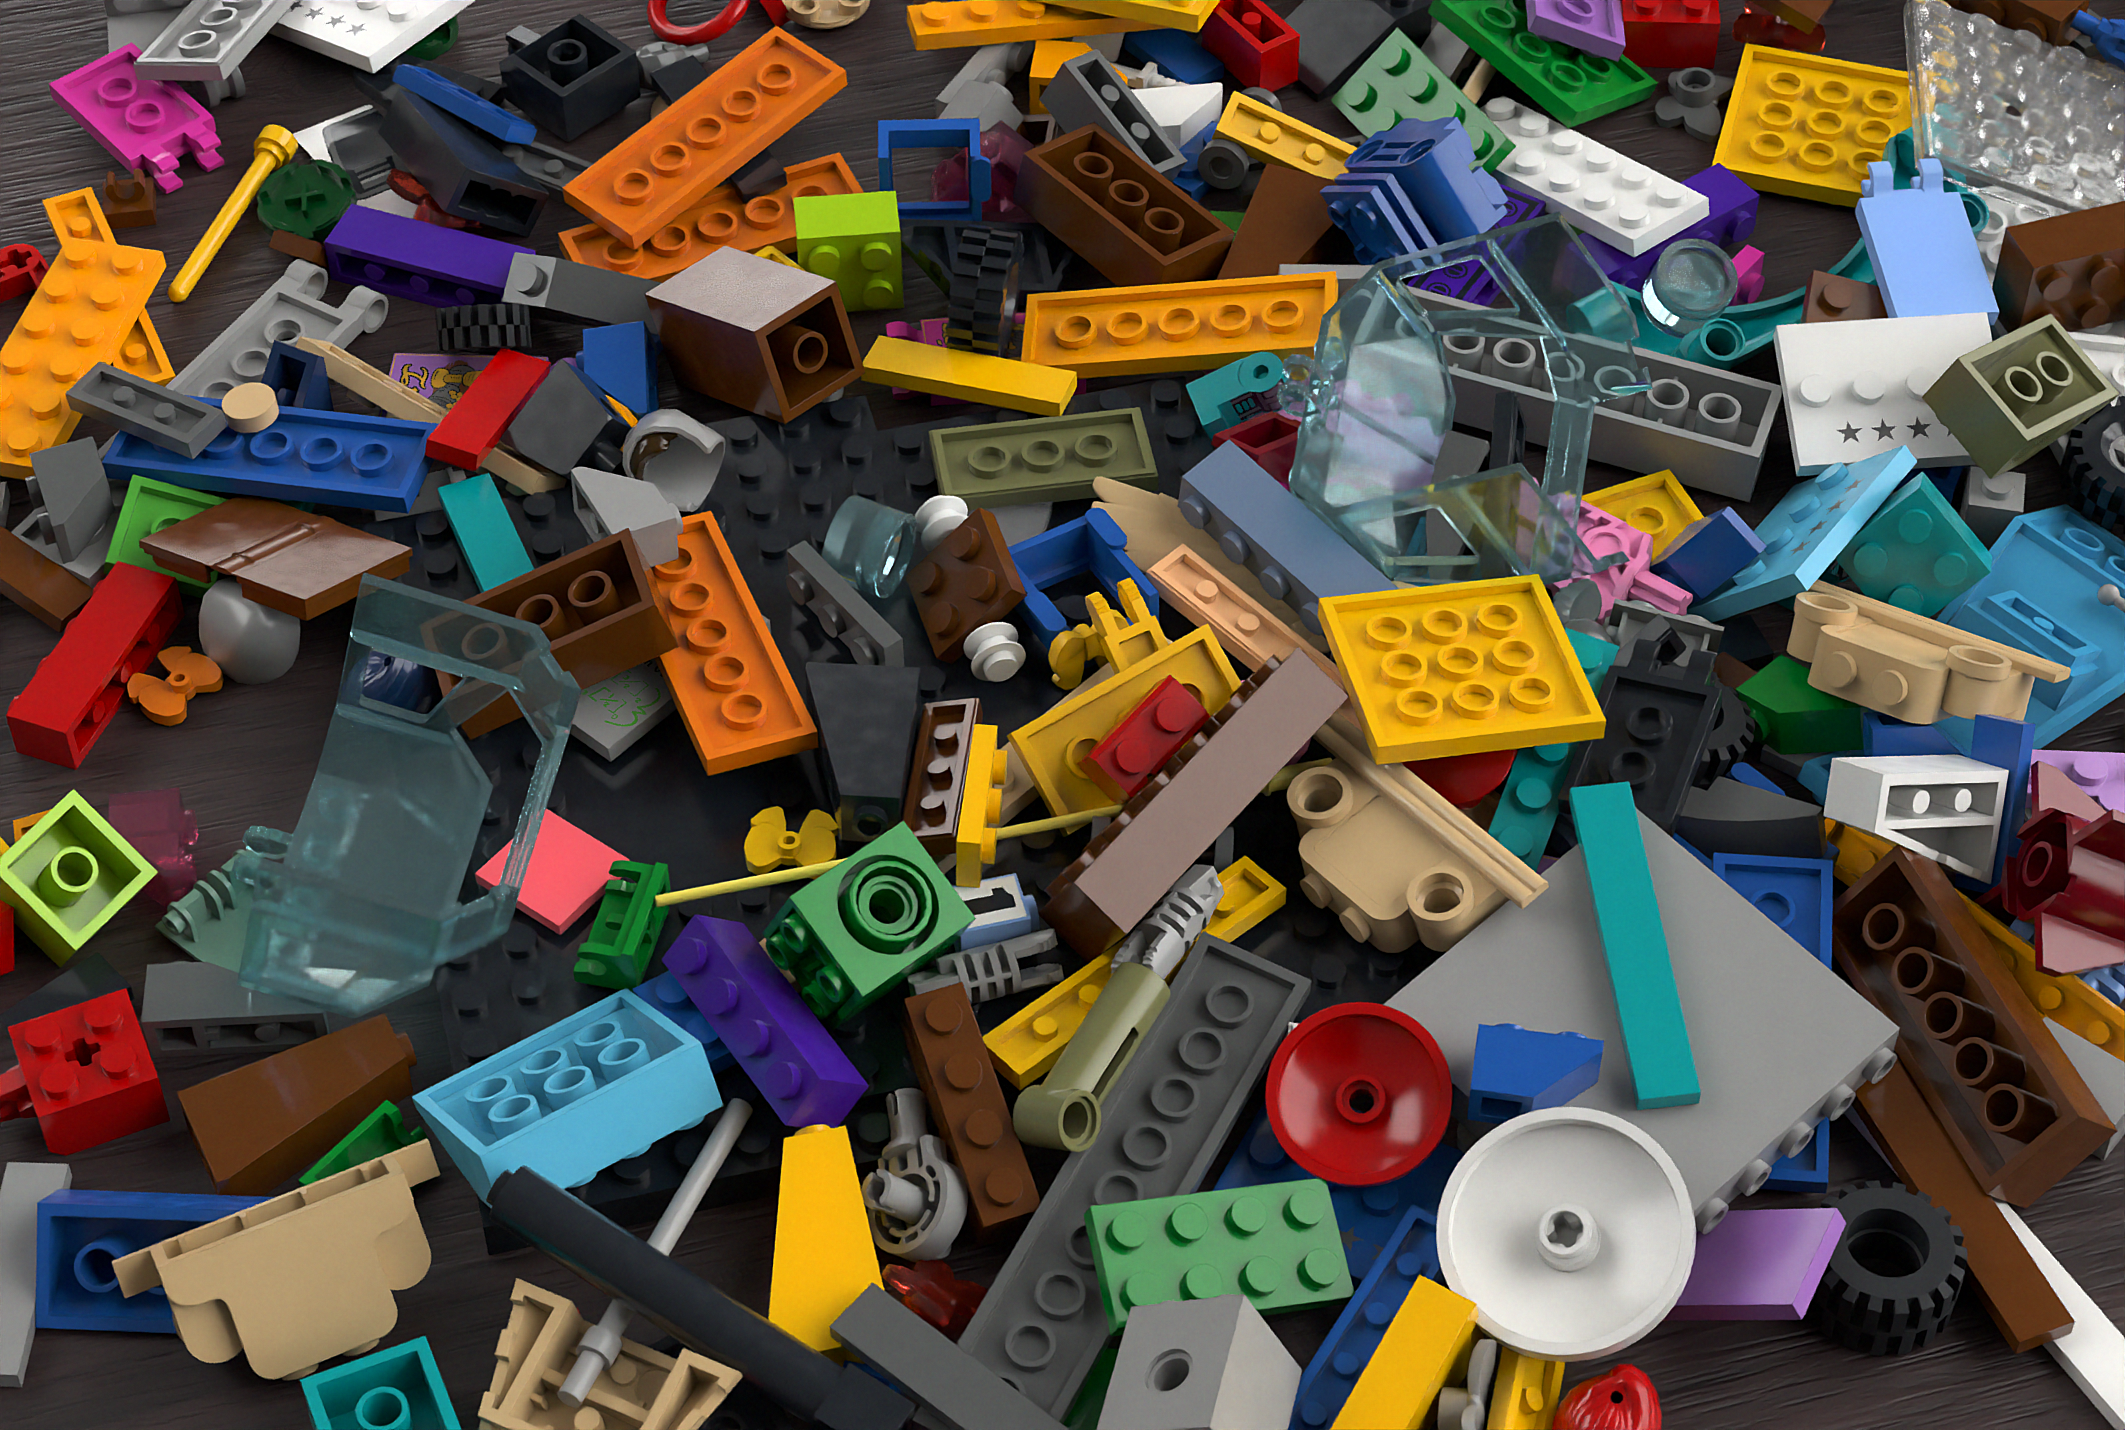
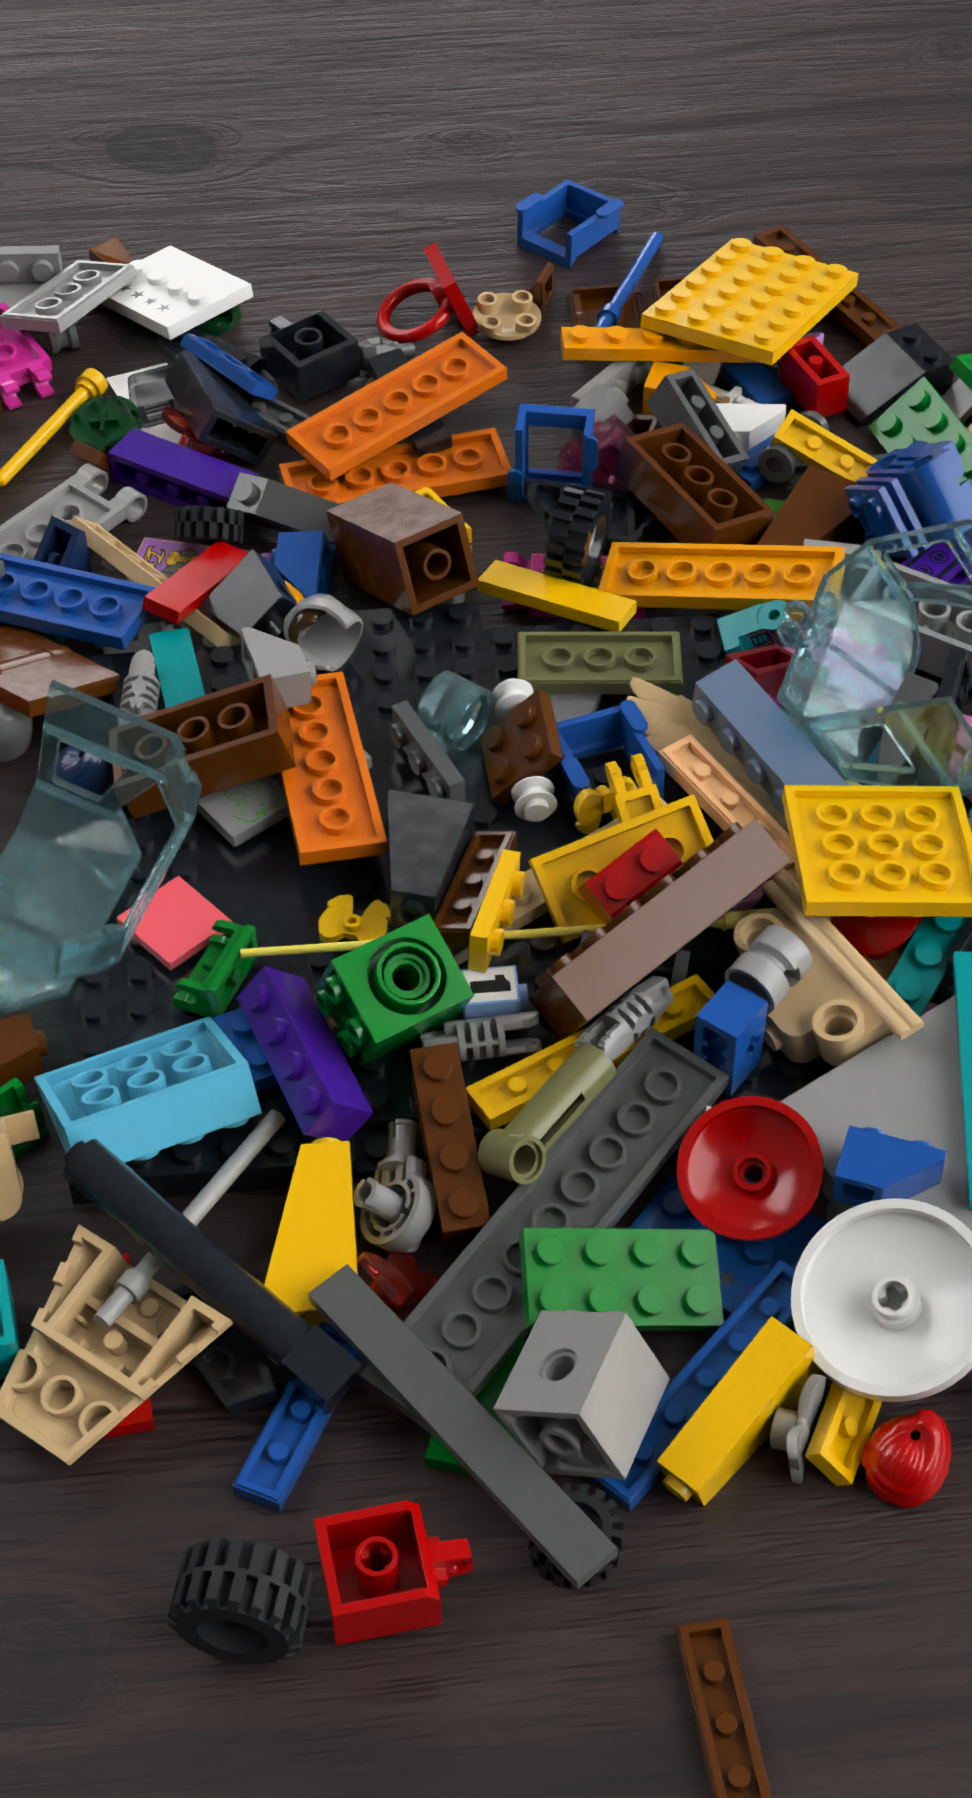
camera: 10 degrees right, 0 degrees up
tan tile [222,382,279,433] -> none
lime brick [793,191,904,312] -> none
none -> light grey hinge [119,649,160,723]
none -> blue brick [693,980,768,1096]
none -> light grey wheel [725,925,813,1014]

